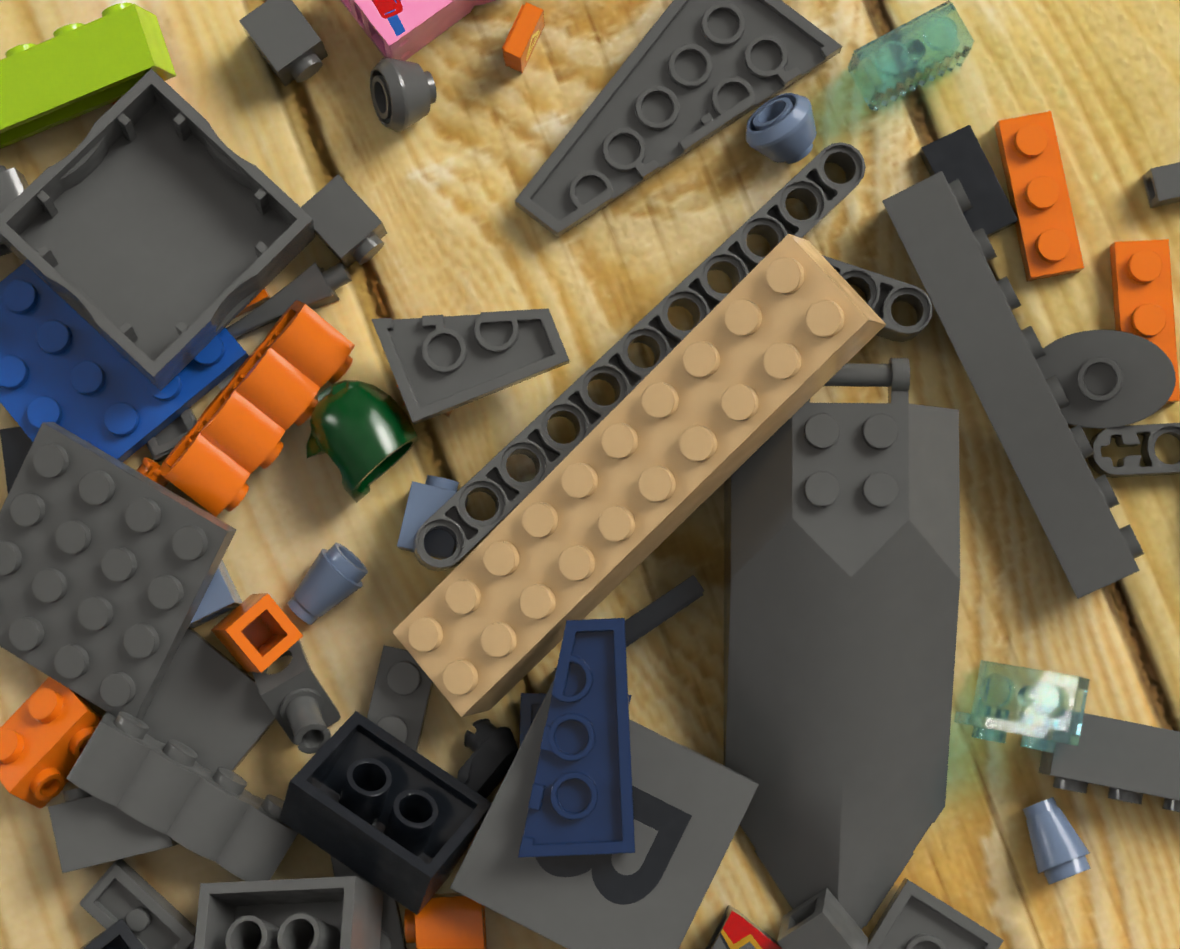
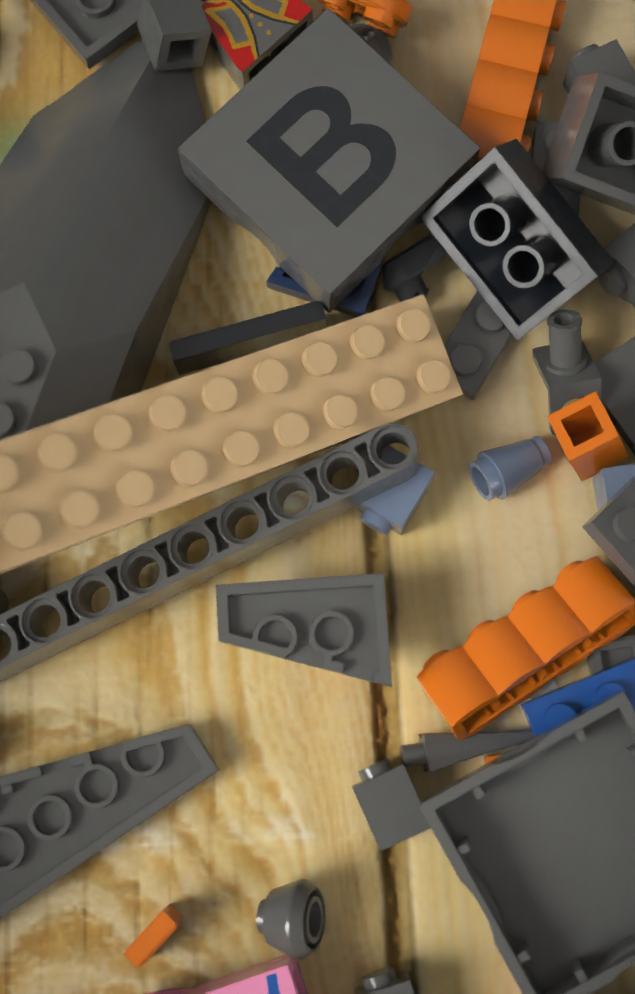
camera: 155 degrees left, 5 degrees down
dark green piece [306,380,418,503] -> none
dark blue wing [518,618,635,858] -> none

